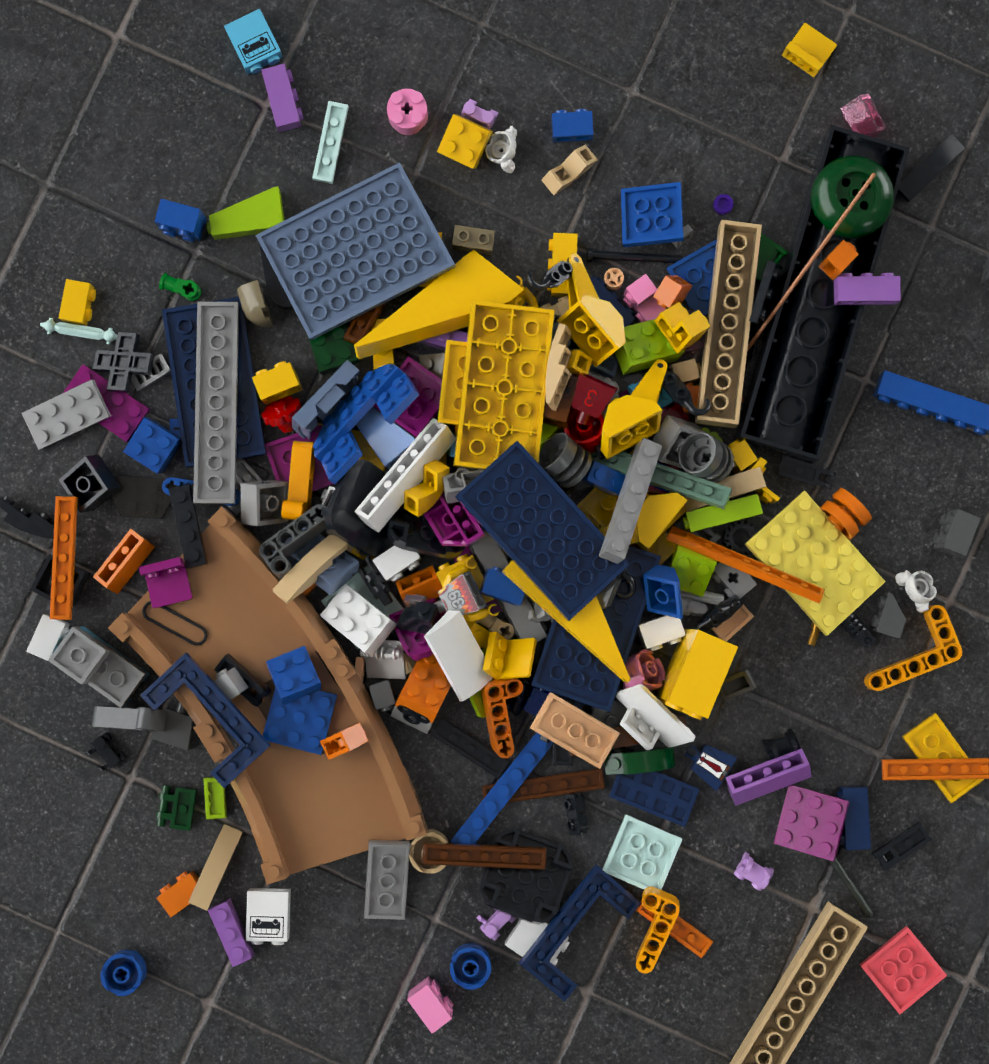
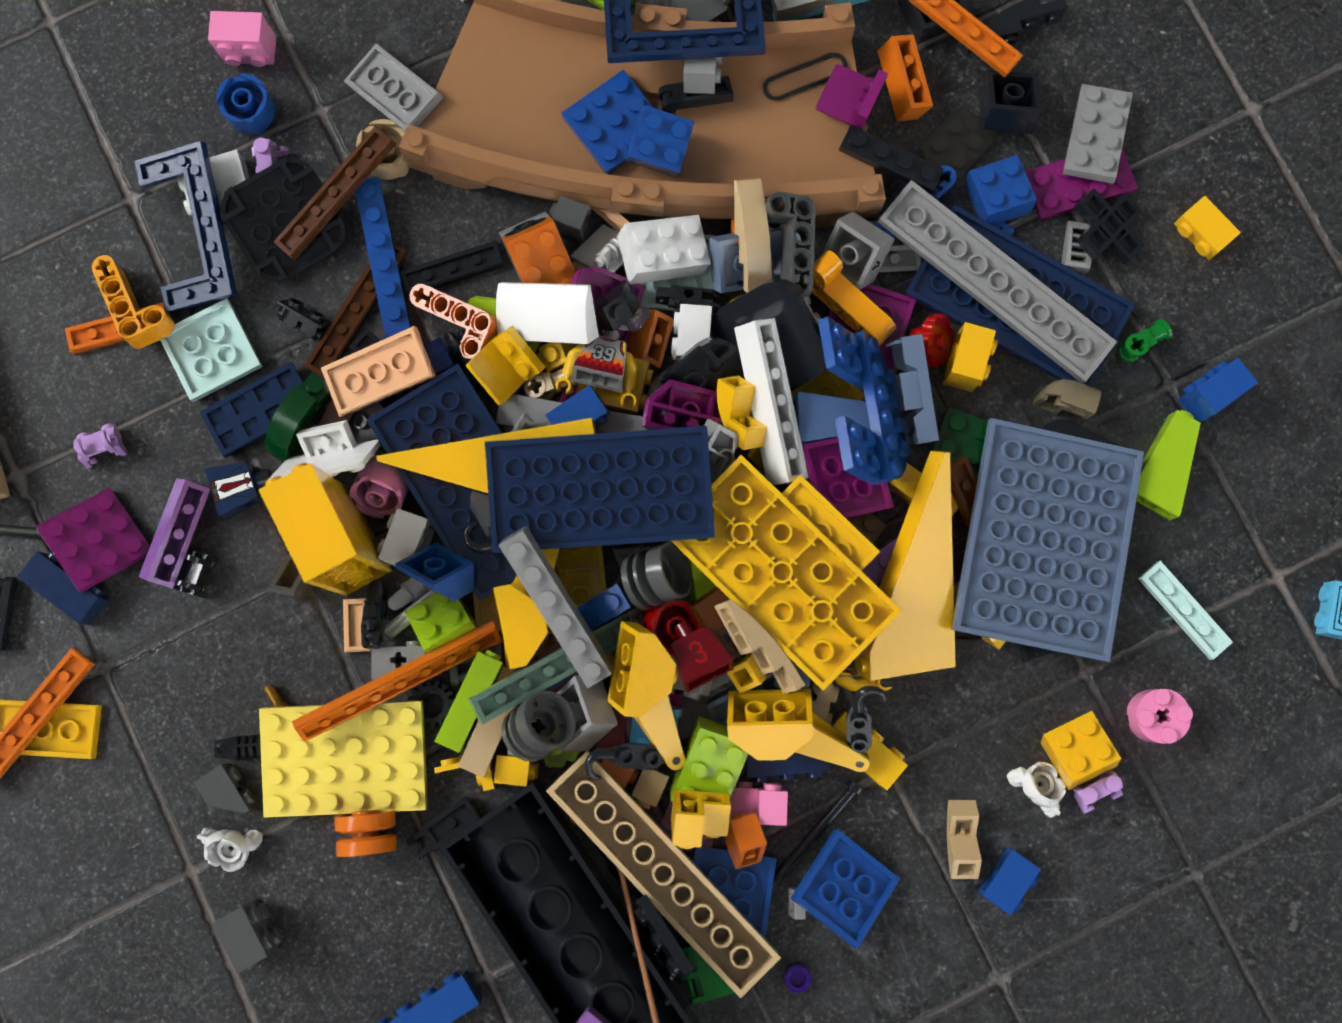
camera: 135 degrees right, 5 degrees down
light aqua wheel [40,318,118,344] -> none
medium lavender brick [261,63,304,132] -> none
orange brick [320,722,368,760] -> none
dark tan brick [452,225,495,256] -> none
light nougat wheel [603,268,624,291] -> none
light orange beam [864,605,962,691] -> none

